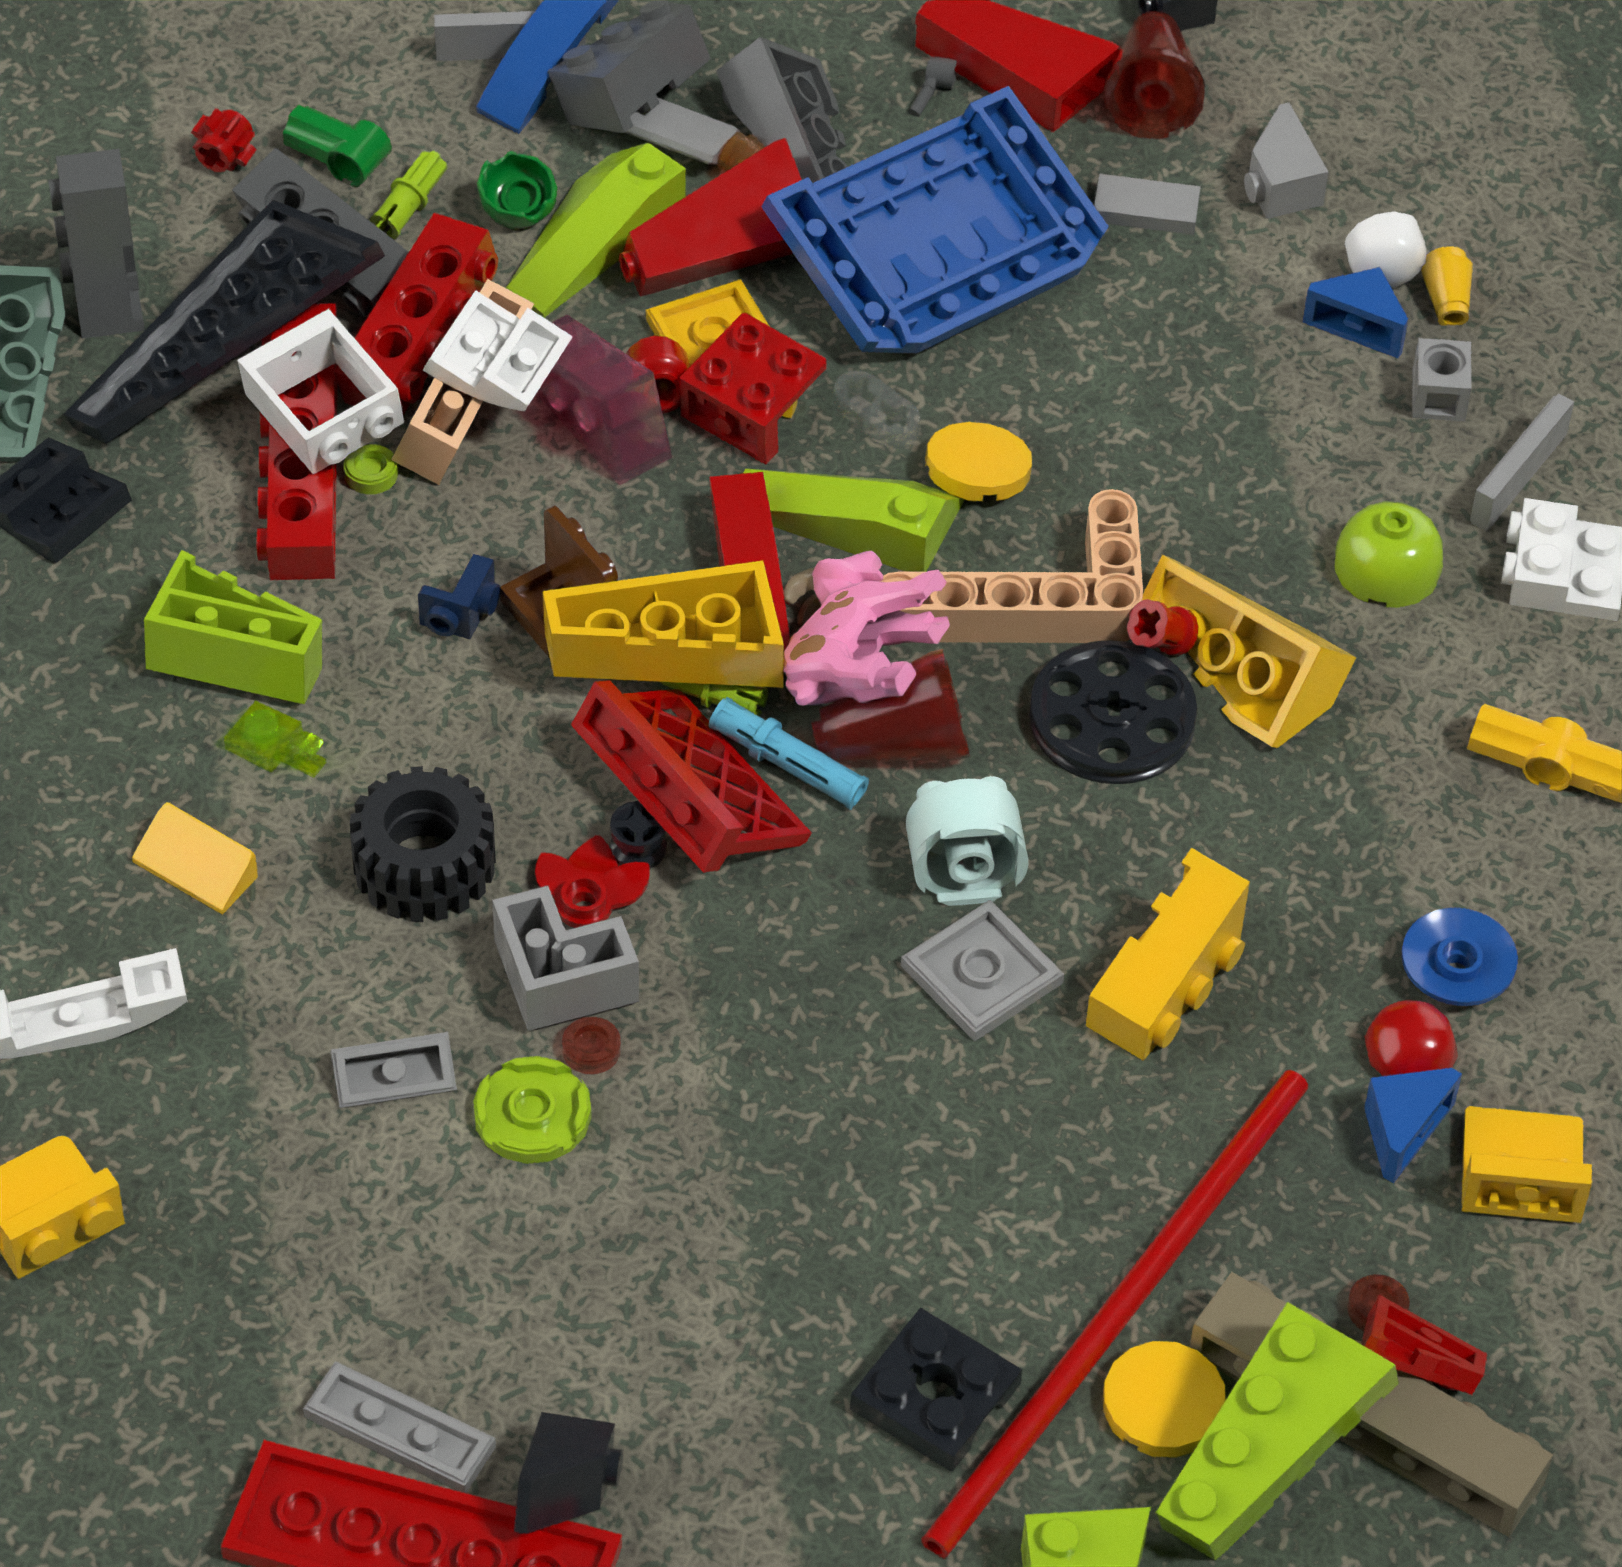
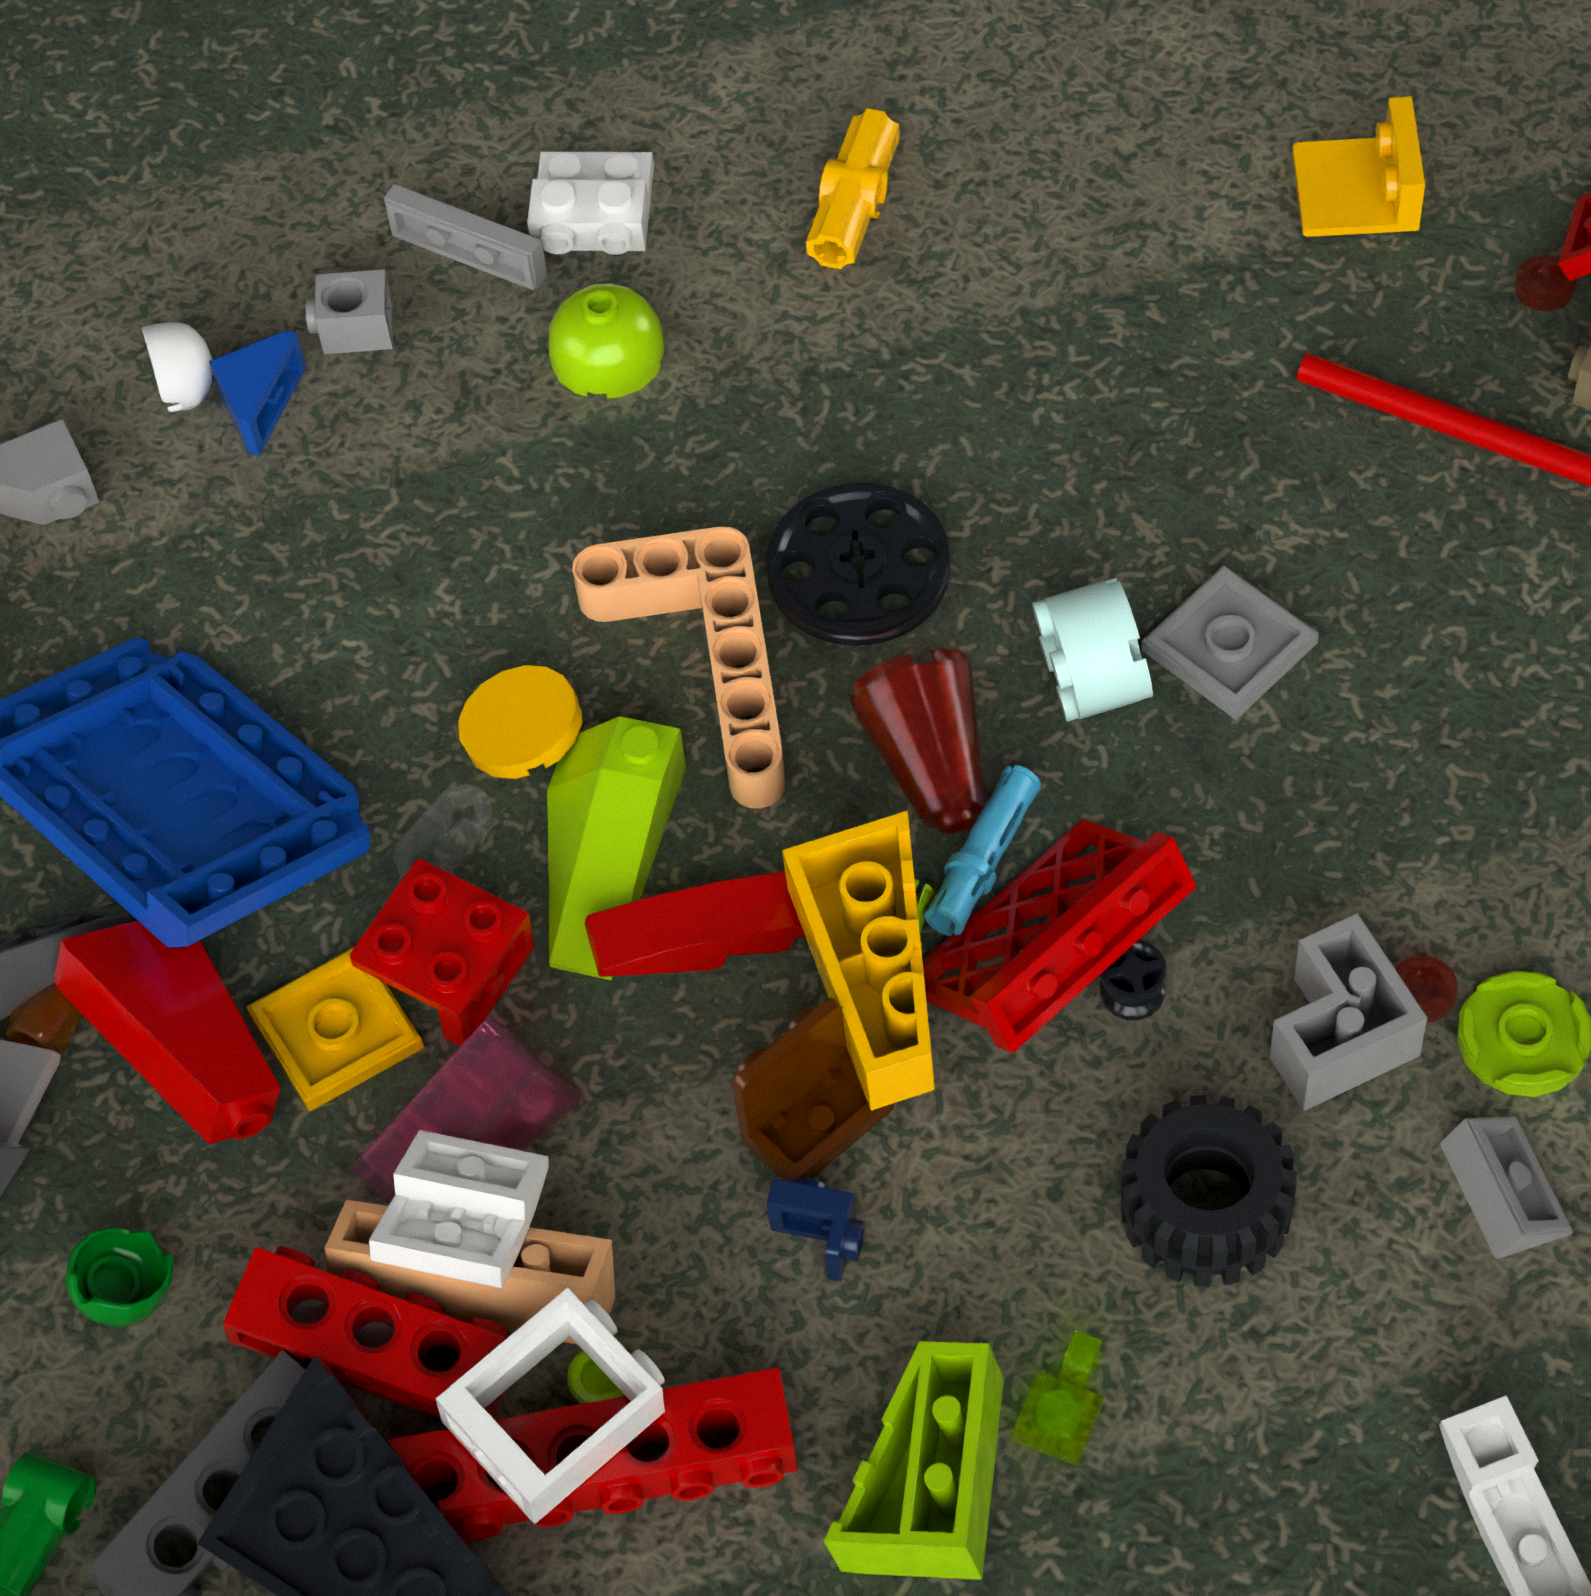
camera: 90 degrees left, 5 degrees up
yellow slope [132,802,258,915] -> none
lime axle [370,150,447,239] -> none
lime wedge [506,143,686,318] -> none
red plate [535,835,650,928] -> none
red head [621,335,690,414] -> none
bright pink animal [783,551,950,706] -> none
yellow wedge [1086,848,1250,1061] -> none
light grey tile [1094,174,1201,235] -> none
red bush [1127,599,1199,656] -> none
yellow wedge [1142,555,1356,748] -> none
blue slope [1364,1068,1462,1184] -> none
red hair [1365,1000,1458,1076] -> none
blue dish [1401,908,1518,1006] -> none
yellow cone [1421,246,1473,326] -> none

